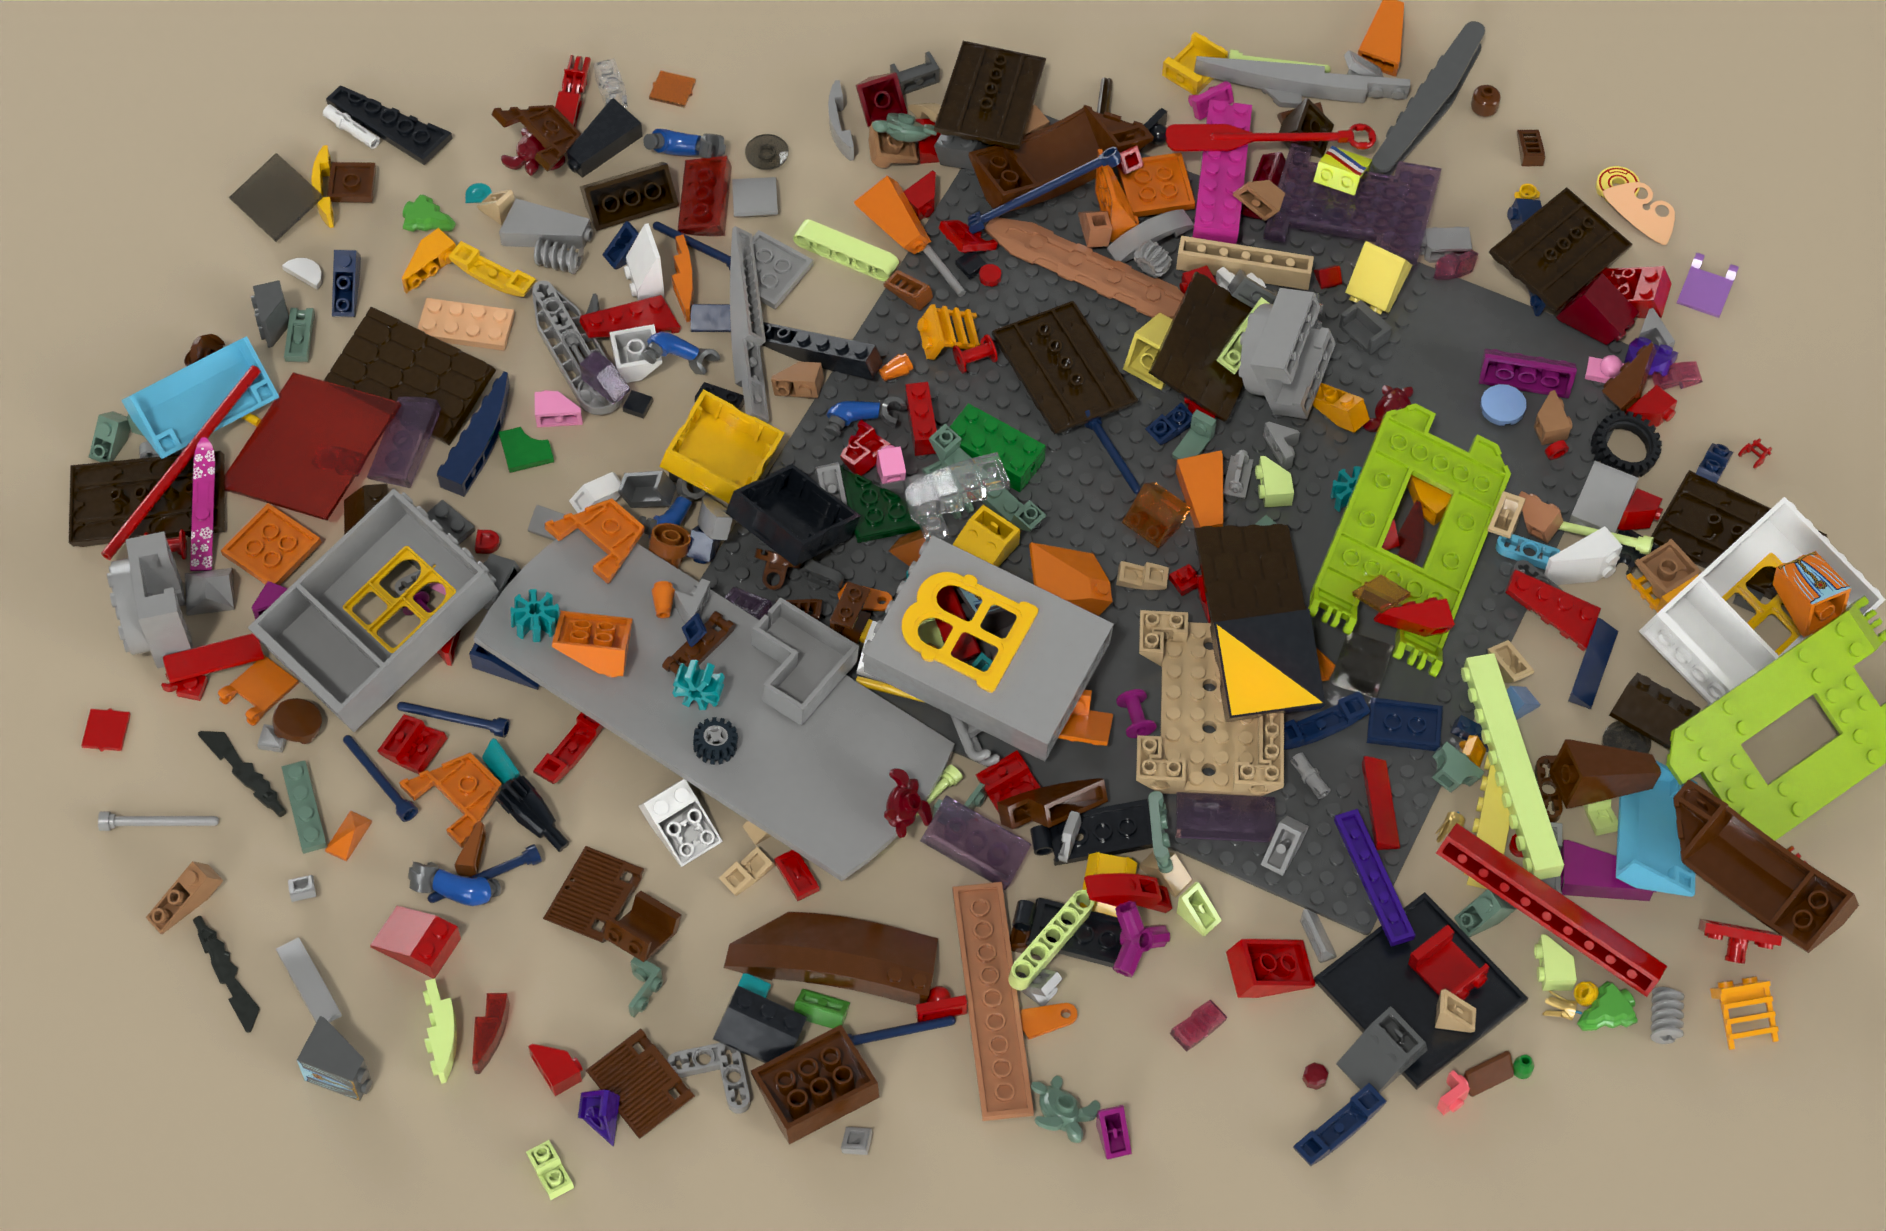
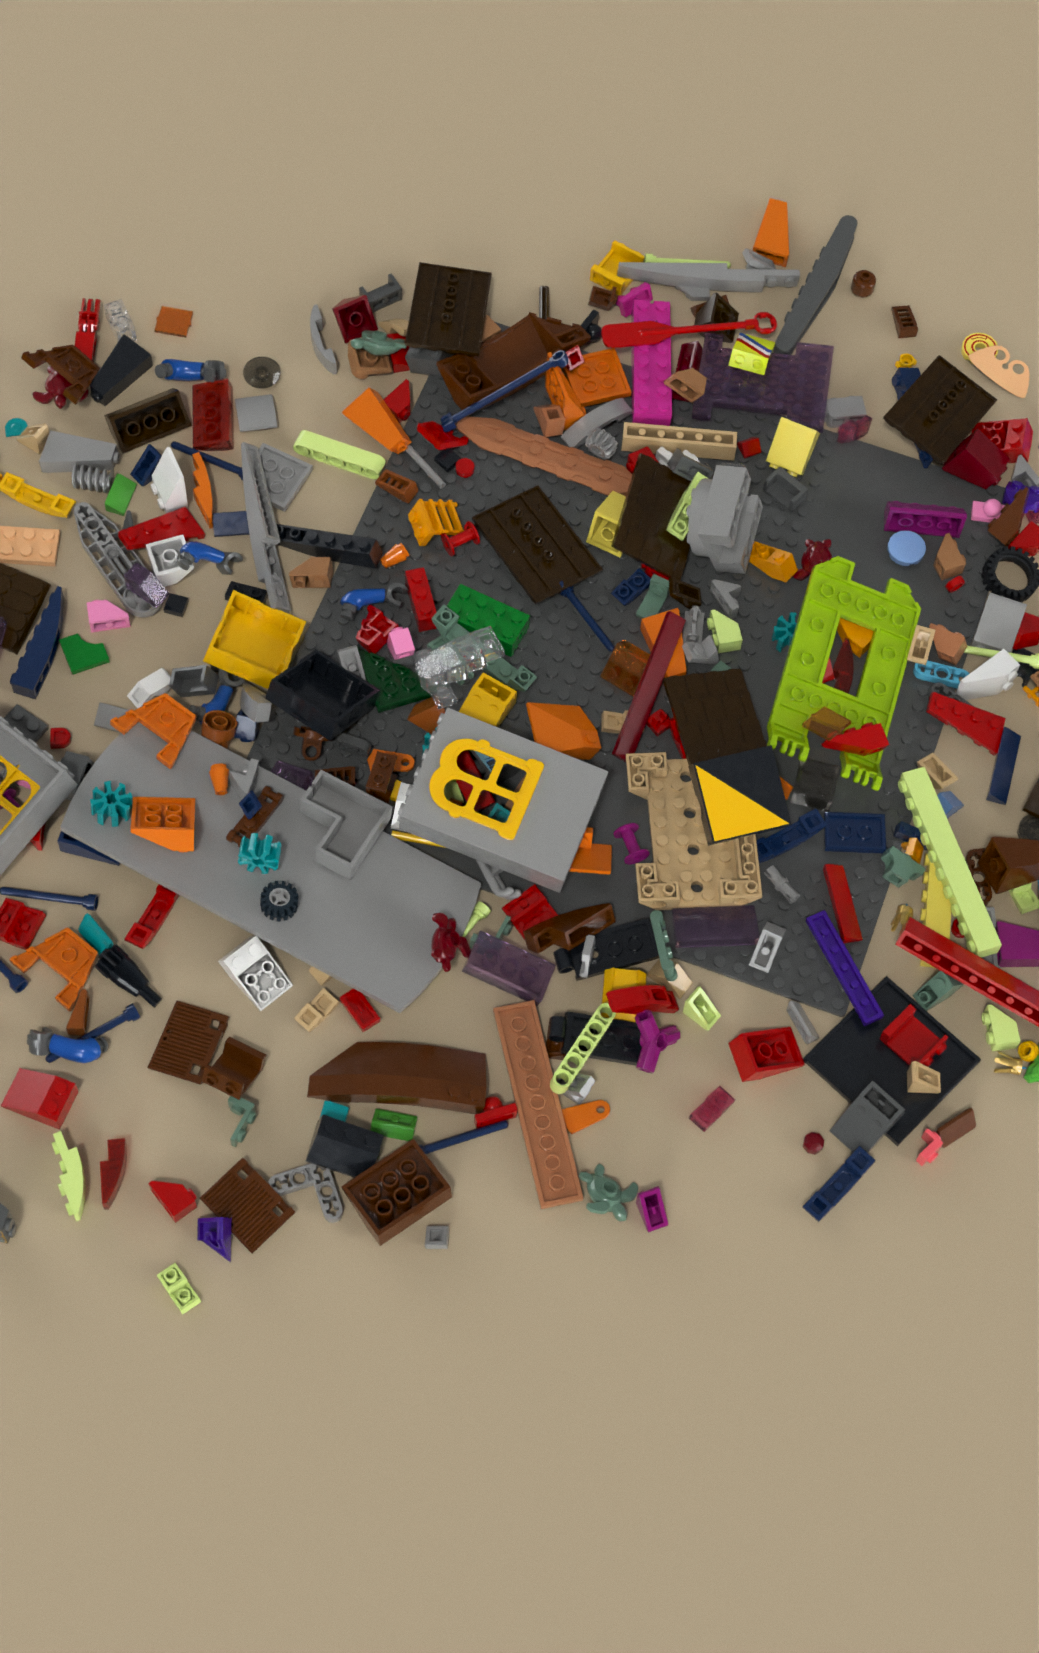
camera: 10 degrees left, 5 degrees up
green hose [1513,1055,1534,1079] -> none
none -> bright green slope [105,473,137,516]
none -> reddish brown bracket [588,286,618,311]
none -> dark red tile [612,611,686,762]
none -> dark brown slope [669,577,701,609]
none -> light grey slope [682,635,719,665]

